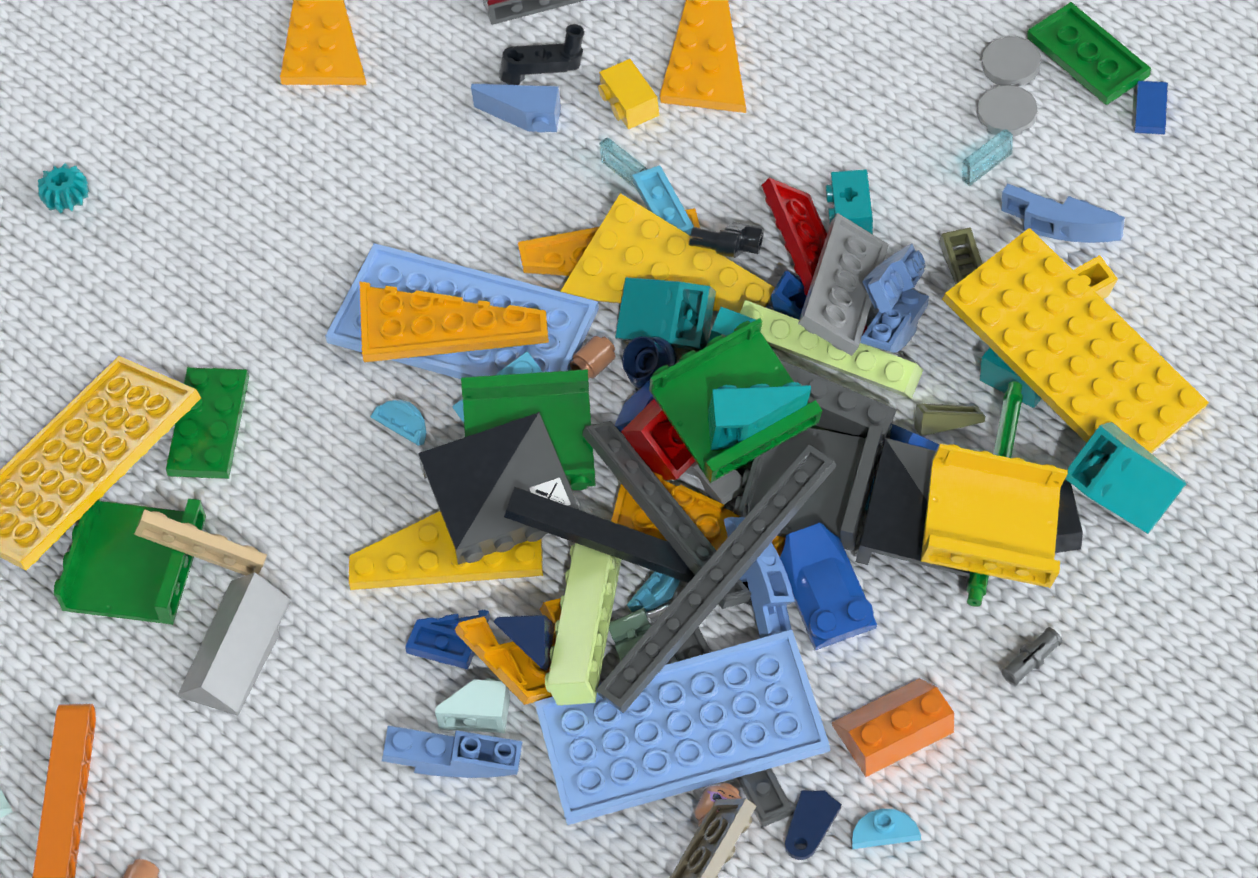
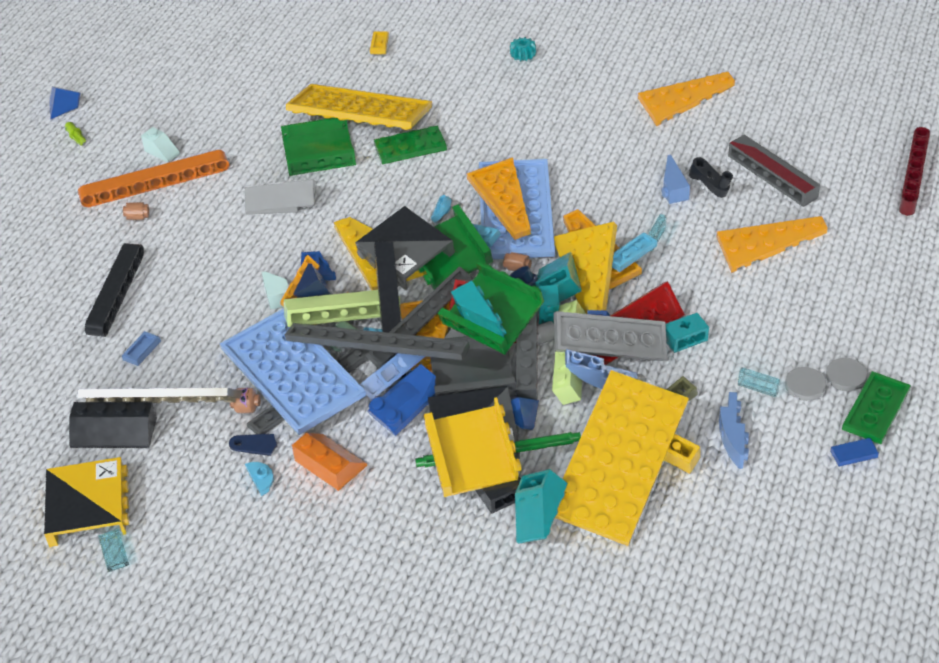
camera: 65 degrees right, 10 degrees down
tan plate [134,510,267,576] -> none
medium blue slope [382,726,522,778] -> none
yellow brick [598,59,659,129] -> none
black beam [689,222,764,258] -> none
medium blue slope [862,244,926,313] -> none
olive slope [914,403,986,436] -> none
dark grey pin [1001,627,1063,686] -> none

